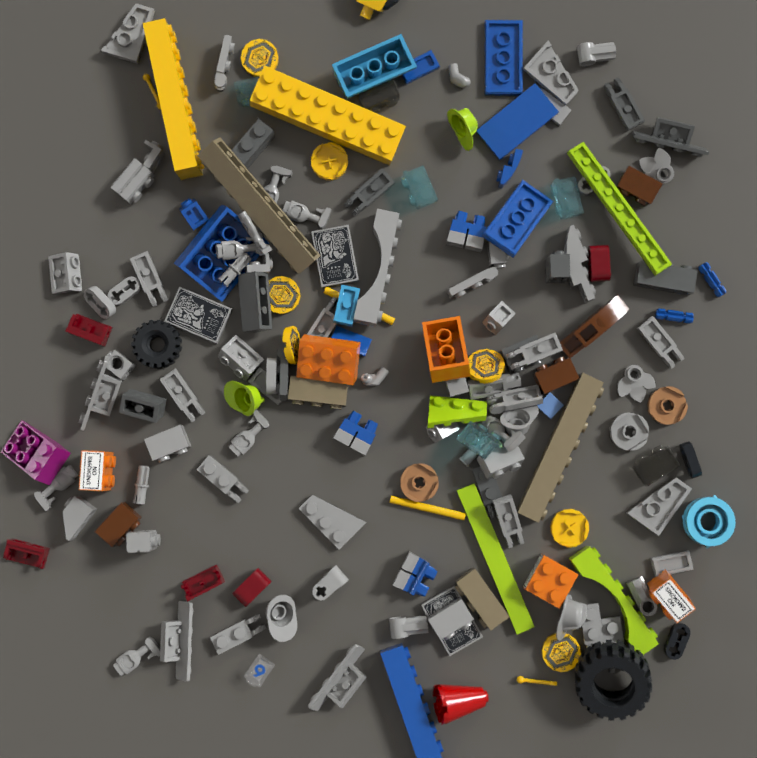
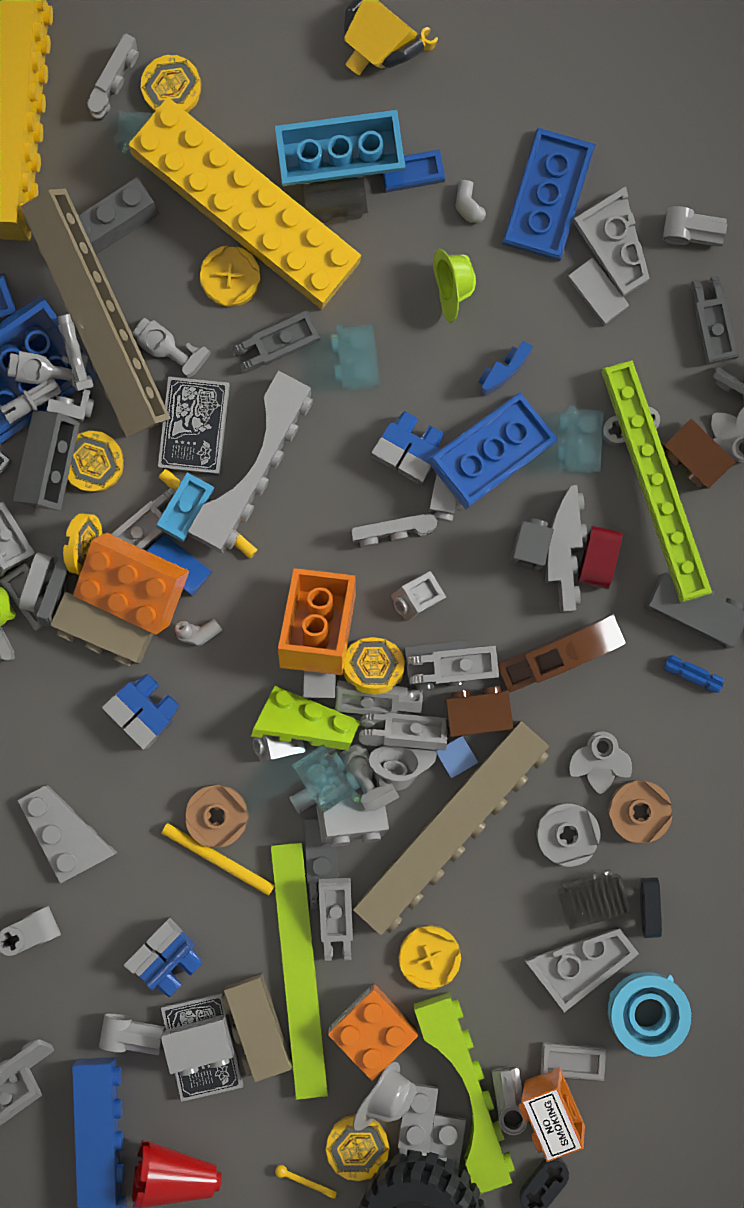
camera: 20 degrees right, 0 degrees up
light grey piece [264,166,293,204] -> none
blue tile [476,83,559,161] -> none
light grey hinge [636,316,685,369] -> none

